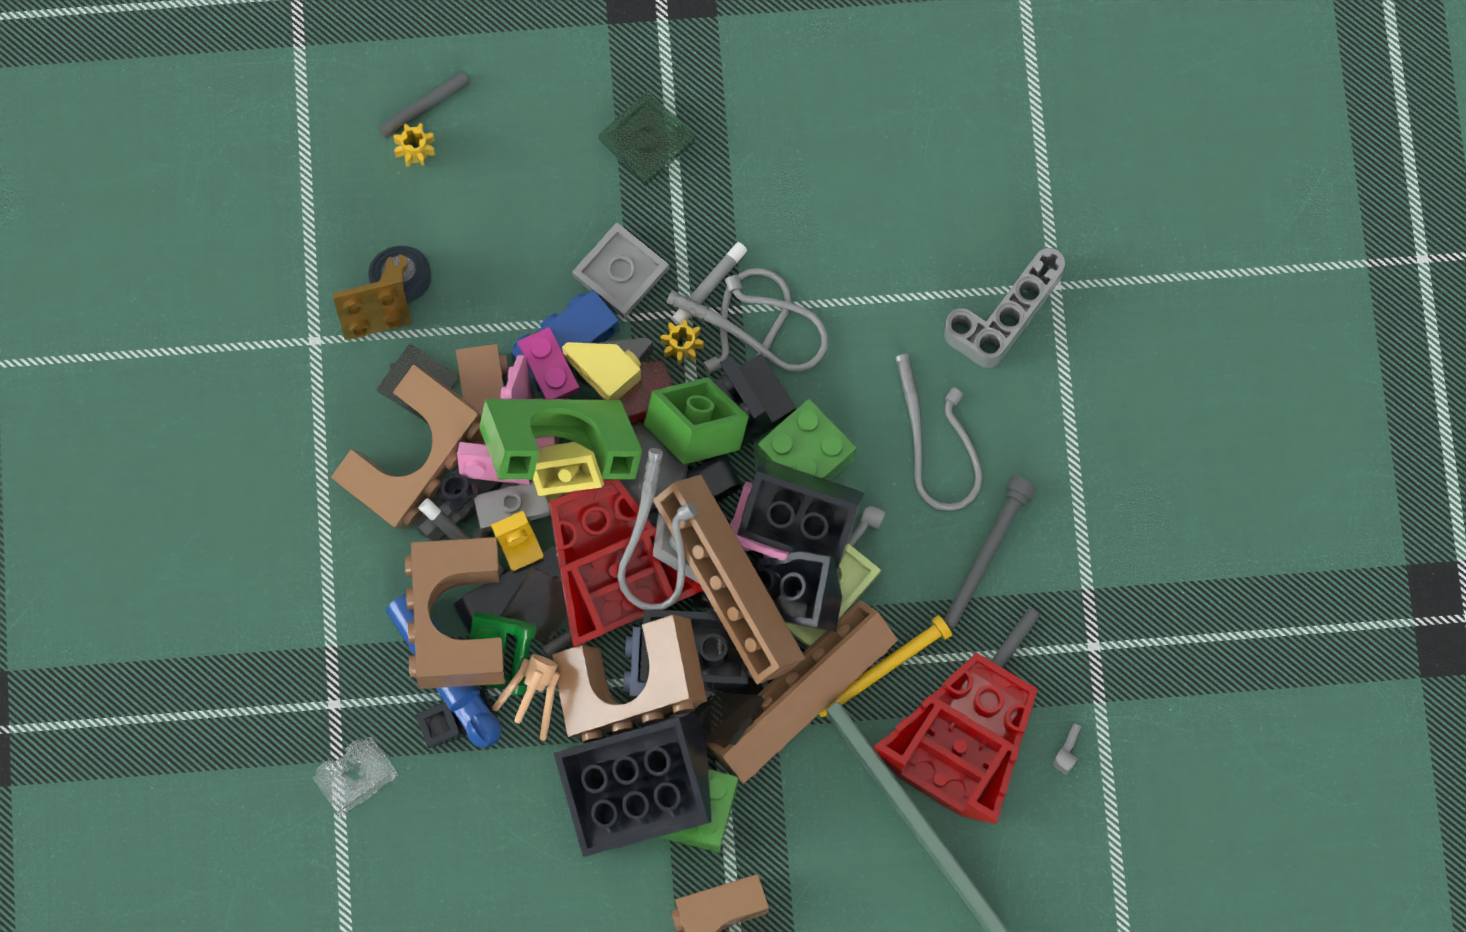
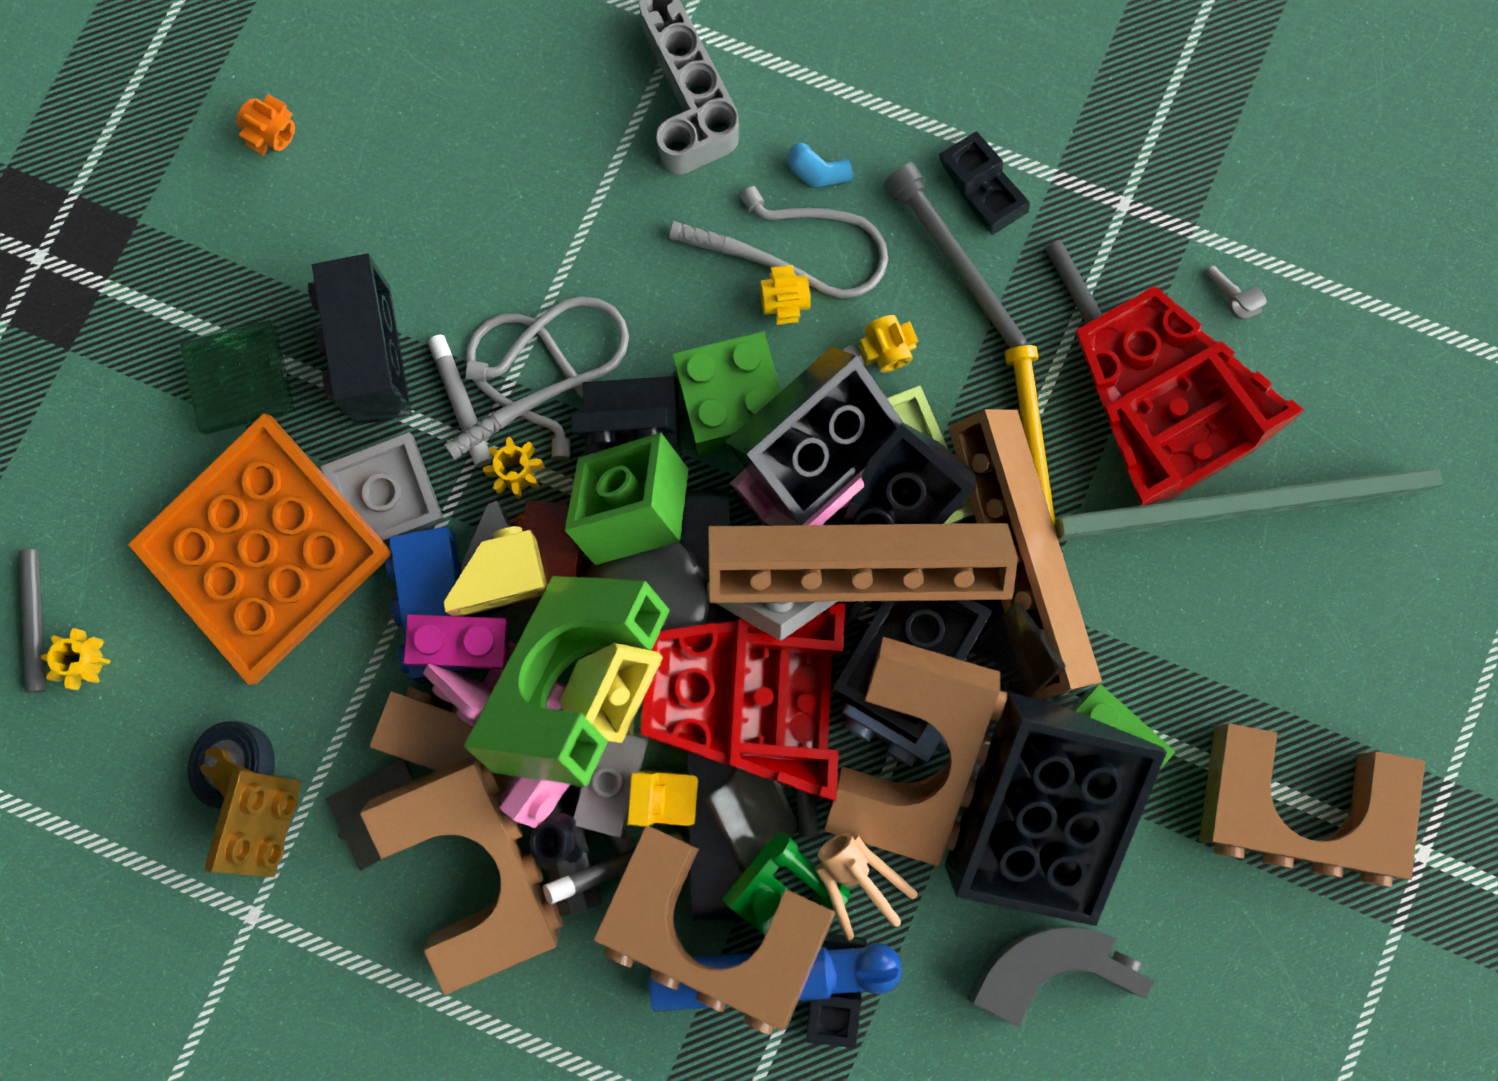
camera: 60 degrees left, 5 degrees up
light grey piece [617,448,697,610] -> none
none -> orange plate [128,413,392,685]
none -> orange gear [236,94,295,155]
none -> black brick [308,253,412,426]
none -> yellow gear [759,265,811,325]
none -> dark azure arm [787,143,853,188]
none -> yellow gear [858,315,919,373]
none -> black slope [939,131,1030,235]
none -> dark grey arch [967,925,1154,1028]

